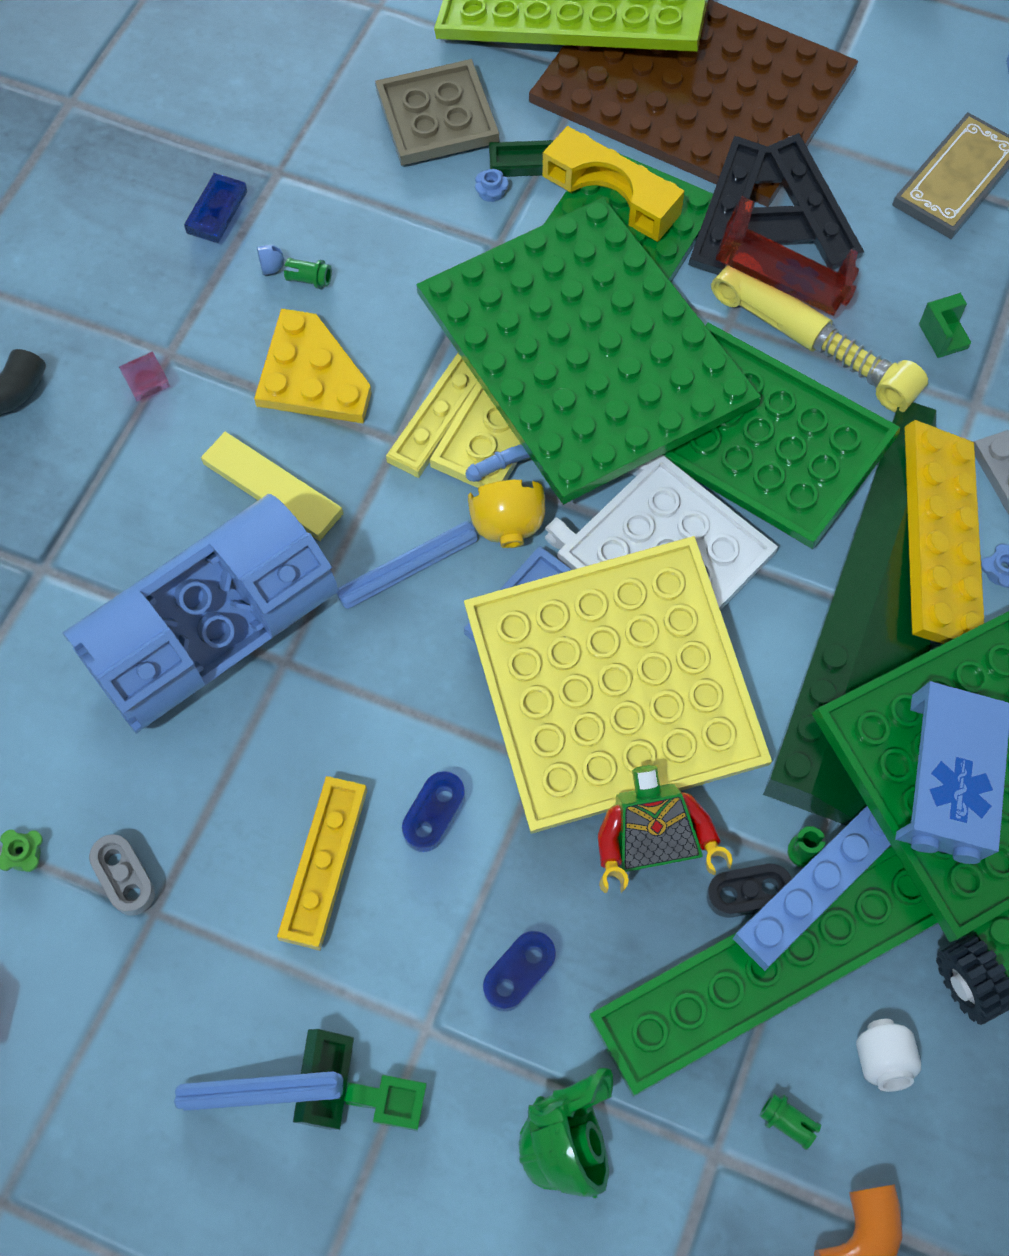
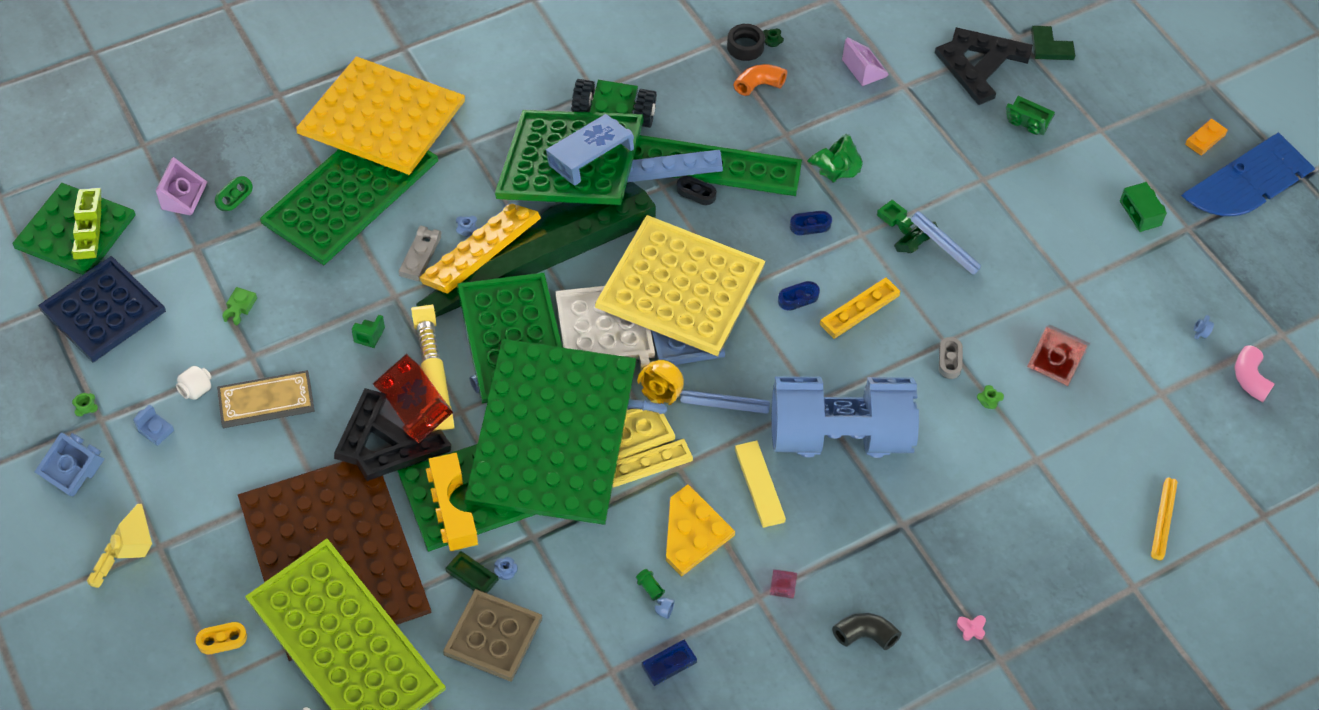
camera: 145 degrees left, 10 degrees down
torso [598,765,732,893] -> none
green pin [759,1093,821,1150] -> none
green pin [787,826,825,868] -> none
white head [856,1019,921,1092] -> none

